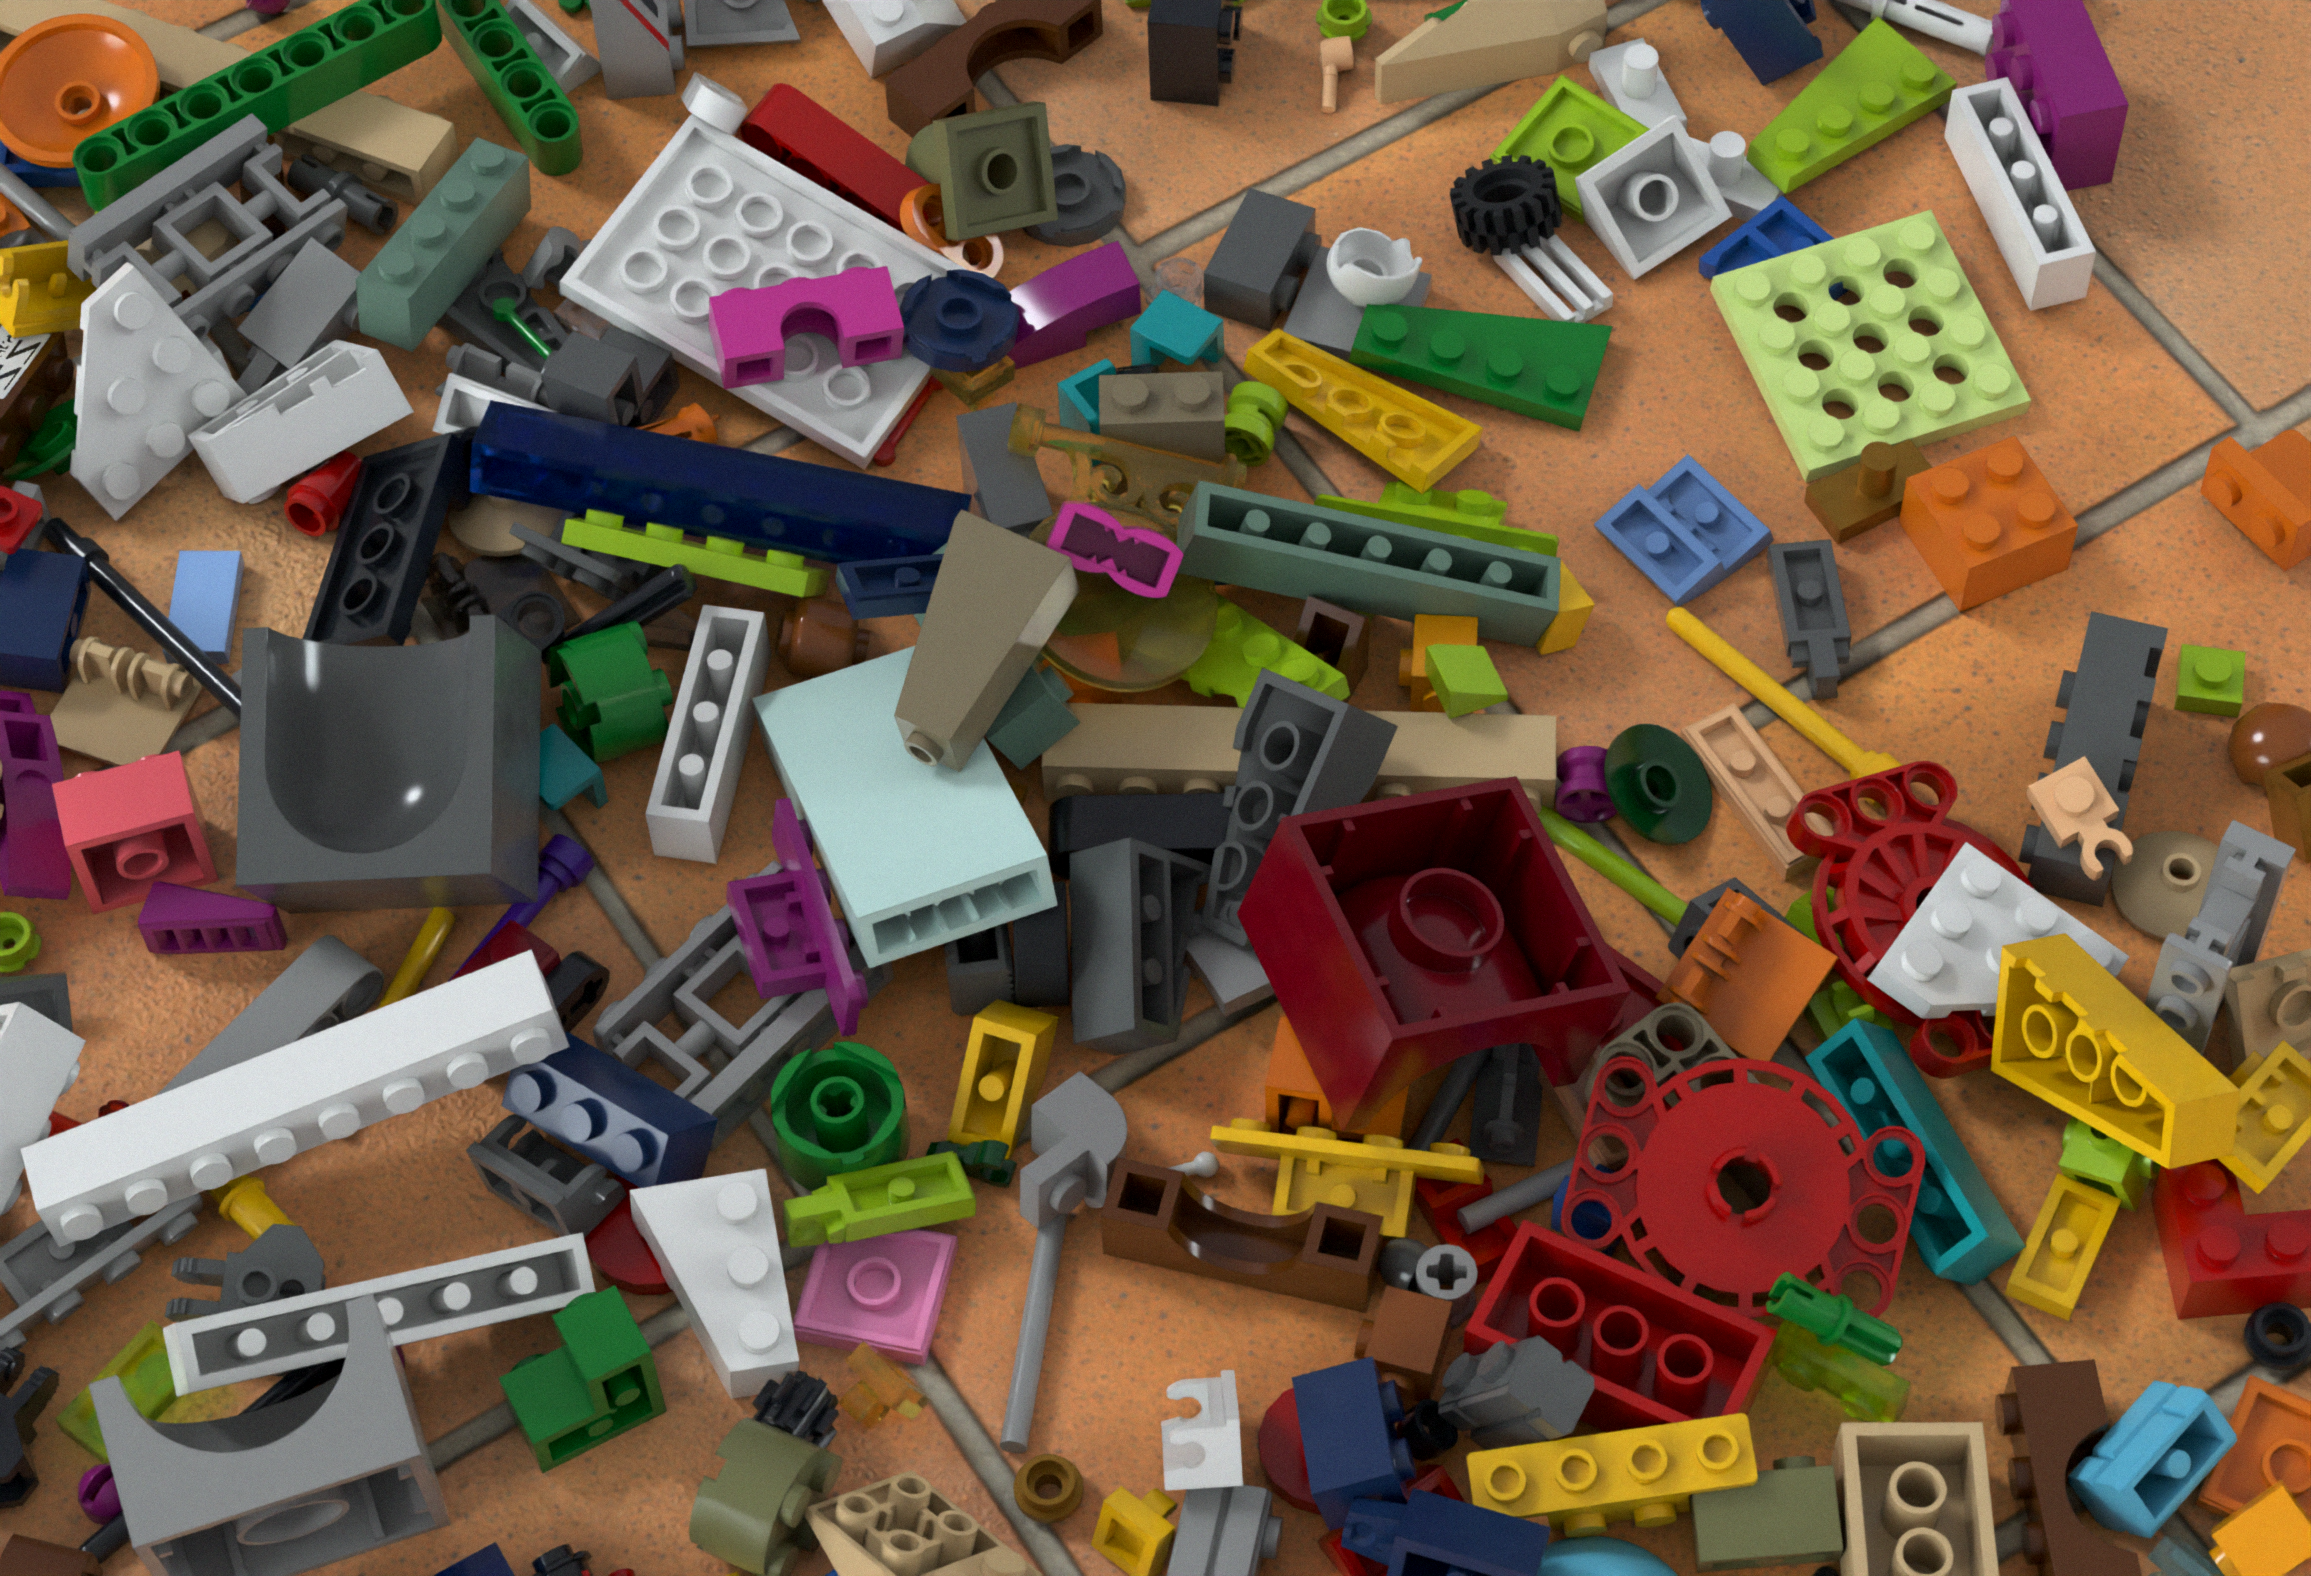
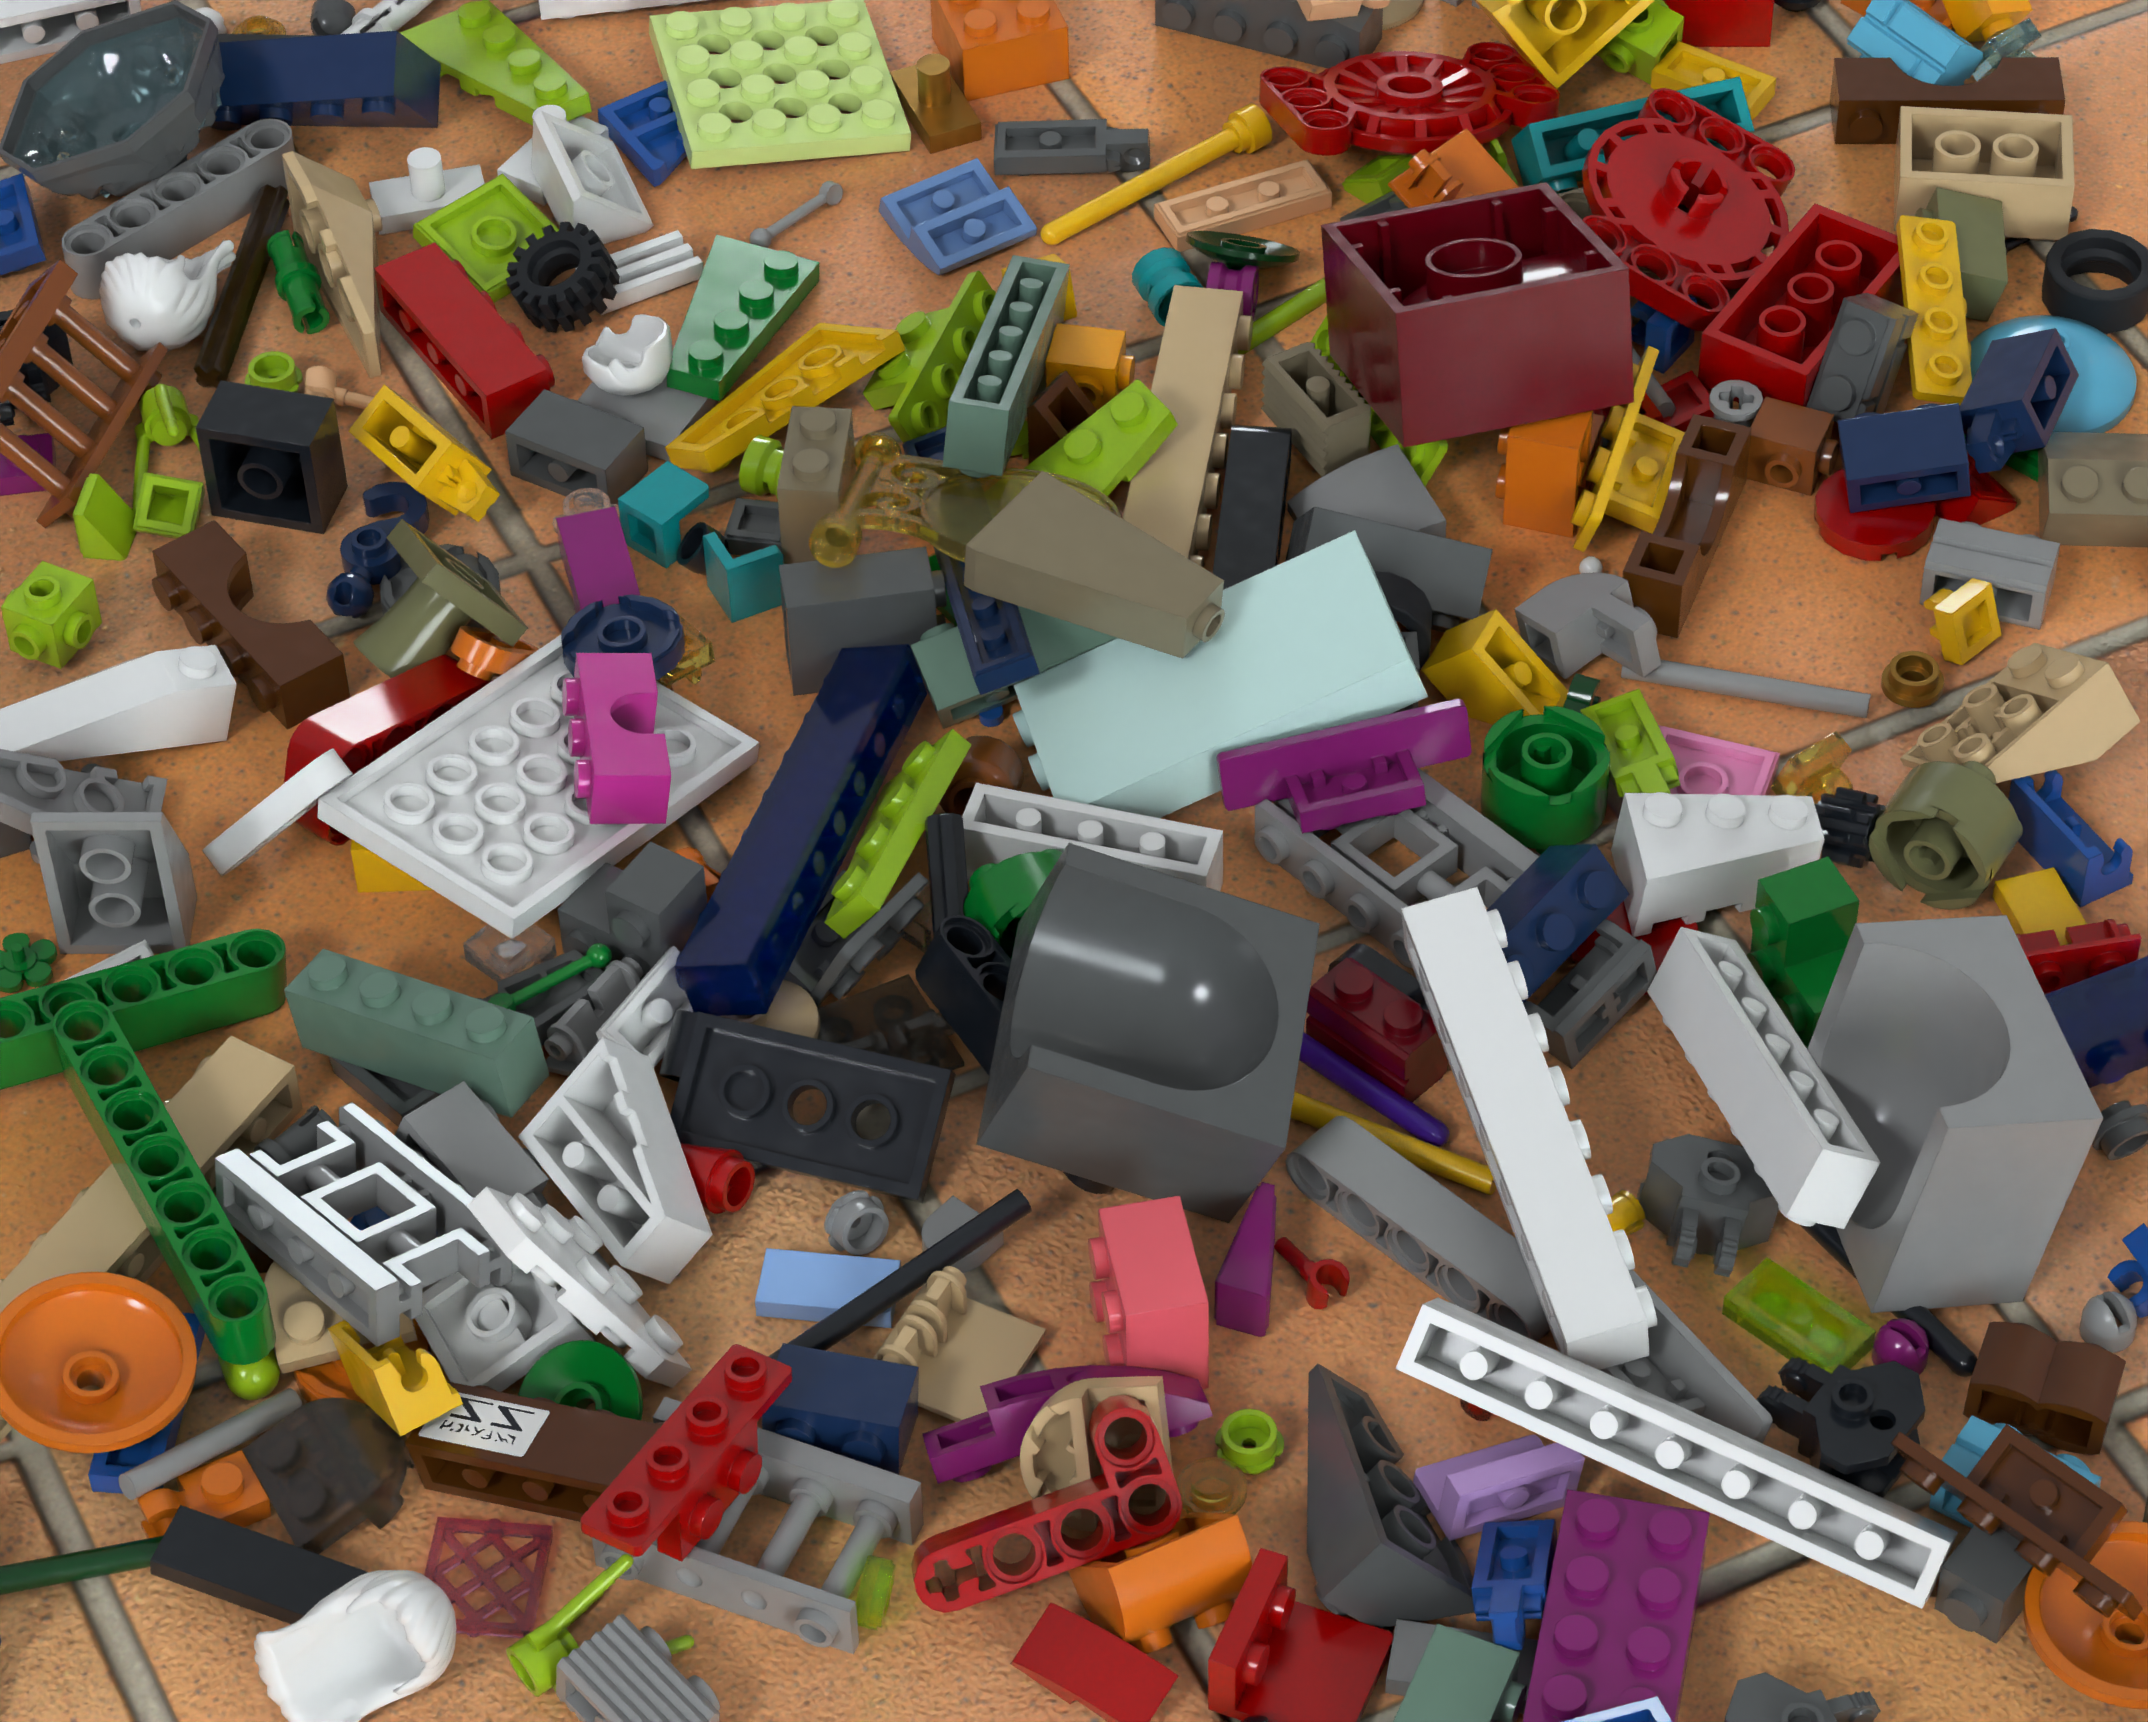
camera: 85 degrees left, 10 degrees down
light grey piece [522,226,592,297] -> none
dark pink brick [1046,501,1184,598] -> none
white hinge [1161,1370,1243,1491] -> none
dark grey wedge [1201,667,1398,949] -> none
lime slope [1425,644,1508,720] -> none
green axle [1766,1271,1903,1366] -> none
clear neon green plate [1772,1320,1911,1422] -> none
white plate [1867,842,2130,1019] -> none
none -> dark blue piece [326,482,430,619]
none -> yellow hinge [348,384,500,522]
none -> red brick [374,242,555,439]
none -> light grey hinge [749,181,843,248]
none -> light grey plate [824,1190,889,1255]
none -> teal wheel [1132,247,1203,327]
none -> red hand [1274,1237,1350,1309]

